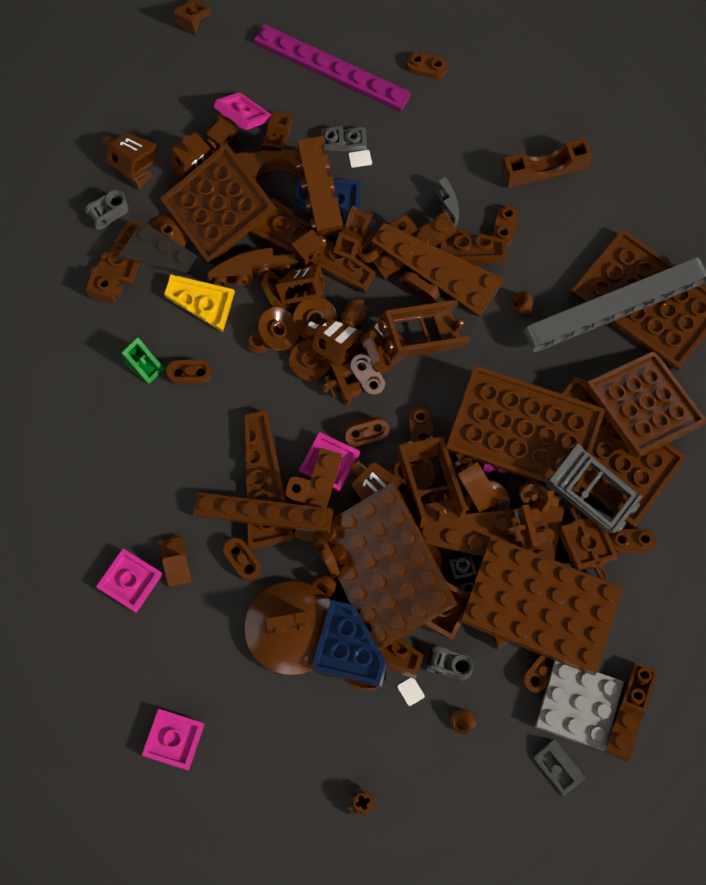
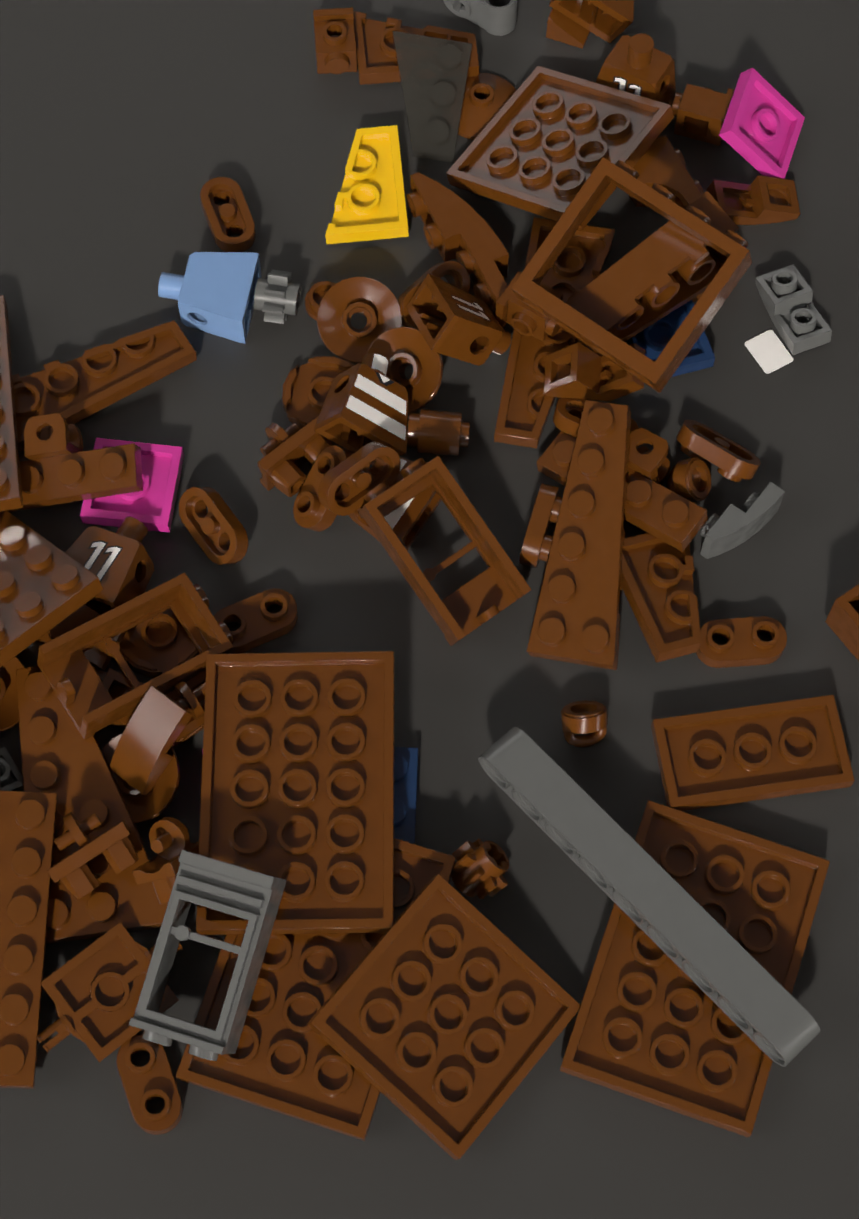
camera: 70 degrees right, 5 degrees down
green slope [120,337,164,384] -> none
none -> medium blue torso [158,252,262,344]
none -> dark grey gear [254,269,302,325]
none -> reddish brown gear [451,838,510,899]
none -> reddish brown window [511,157,752,393]
none -> reddish brown plate [651,694,855,811]
none -> reddish brown tile [667,457,711,502]
none -> reddish brown plate [676,420,761,482]

